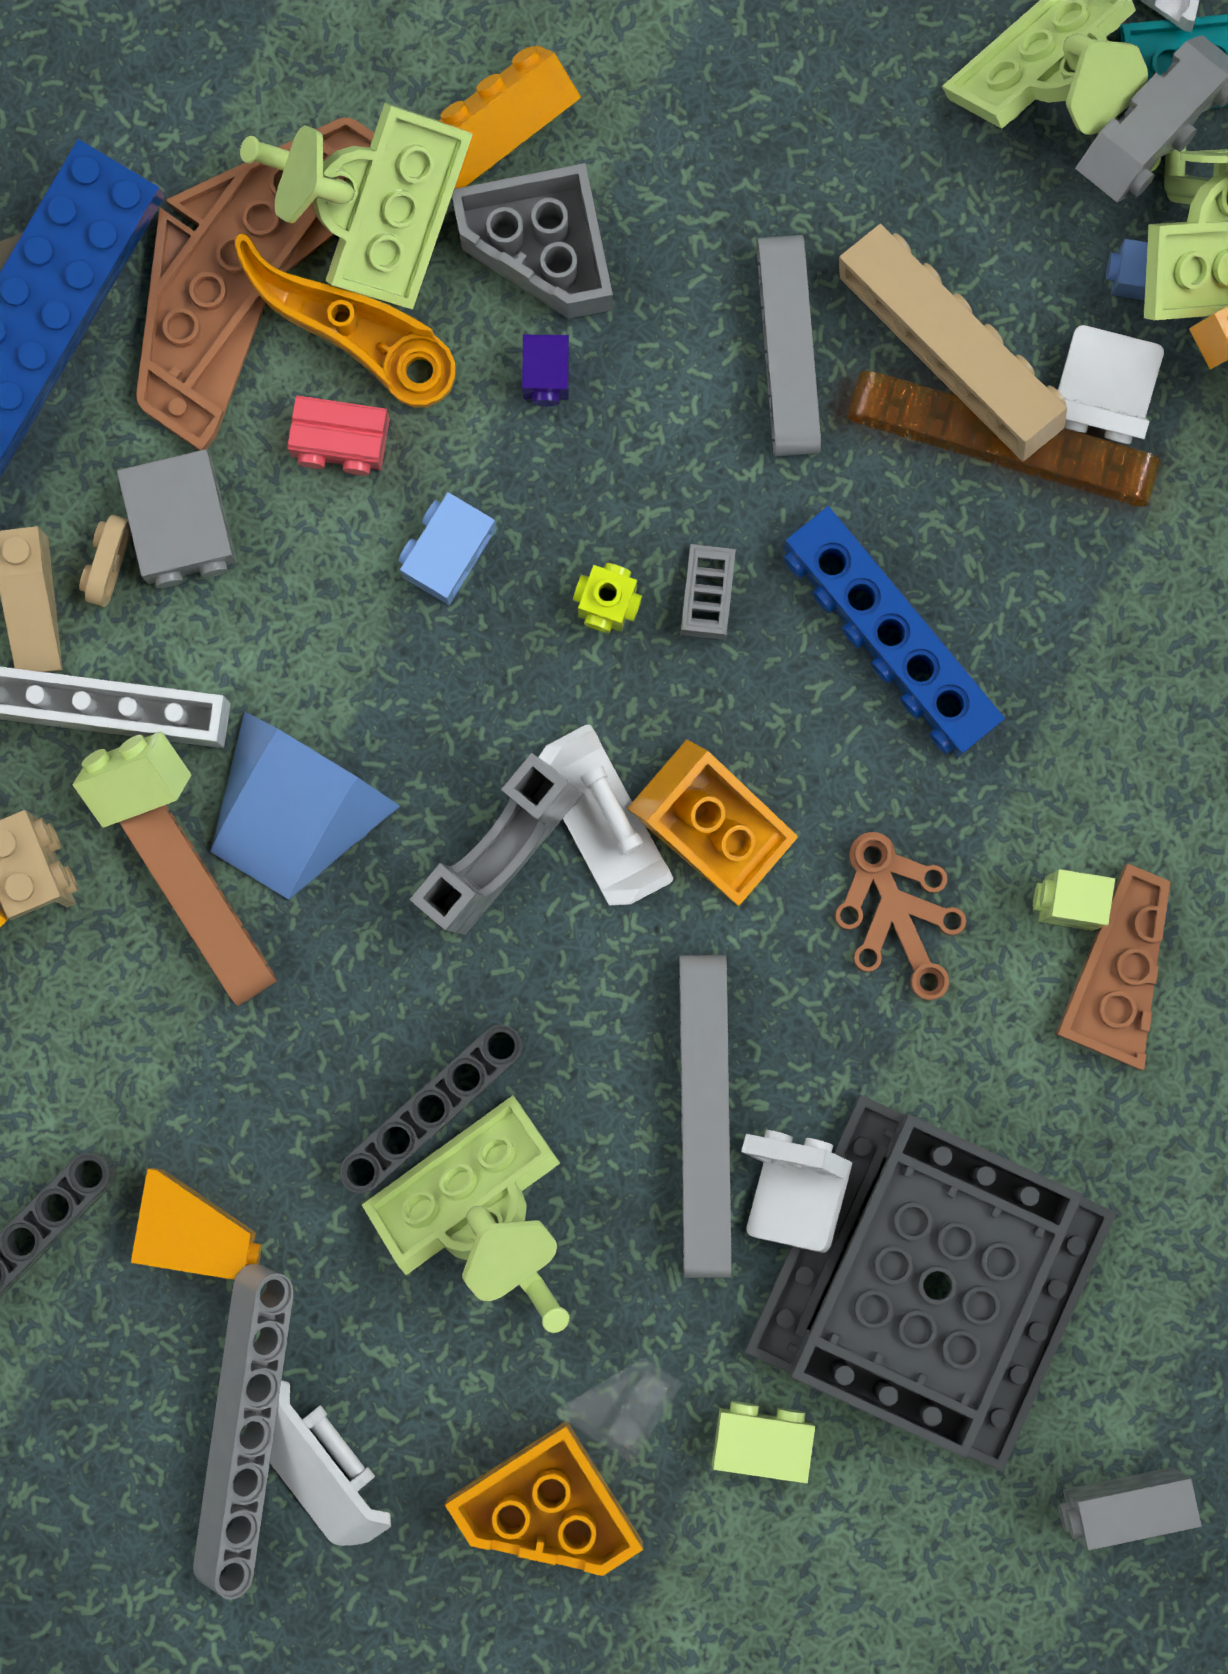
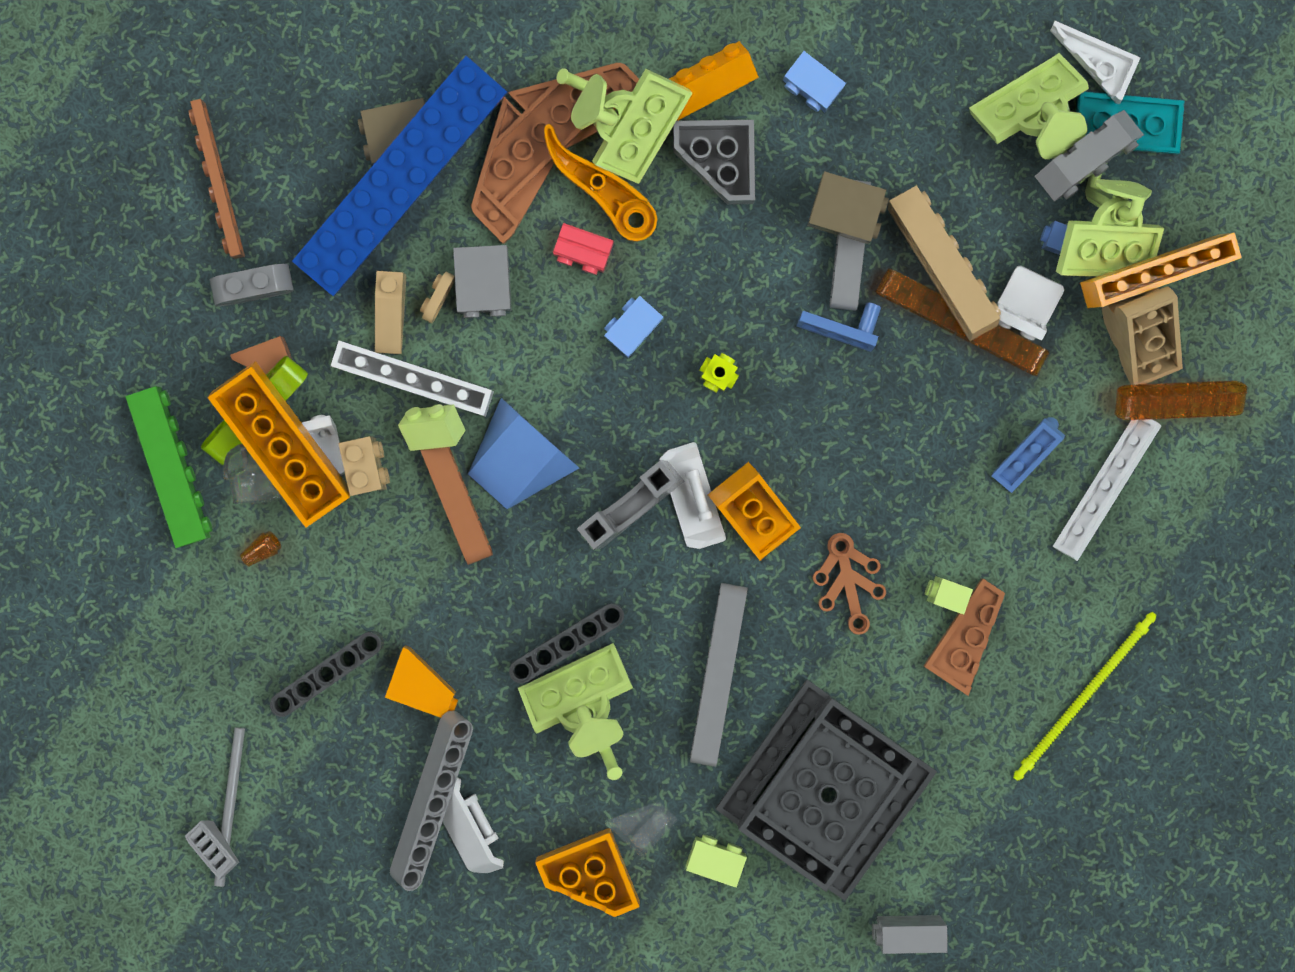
camera: 10 degrees right, 5 degrees up
dark purple brick [522,334,569,407] -> none
light grey slope [680,544,736,640] -> none
white bracket [741,1130,852,1253] -> none
blue brick [783,506,1005,758] -> none
none -> light blue brick [783,51,846,113]
none -> medium blue piece [797,303,881,352]
none -> dark tan brick [807,171,889,244]
none -> medium blue piece [992,417,1065,493]

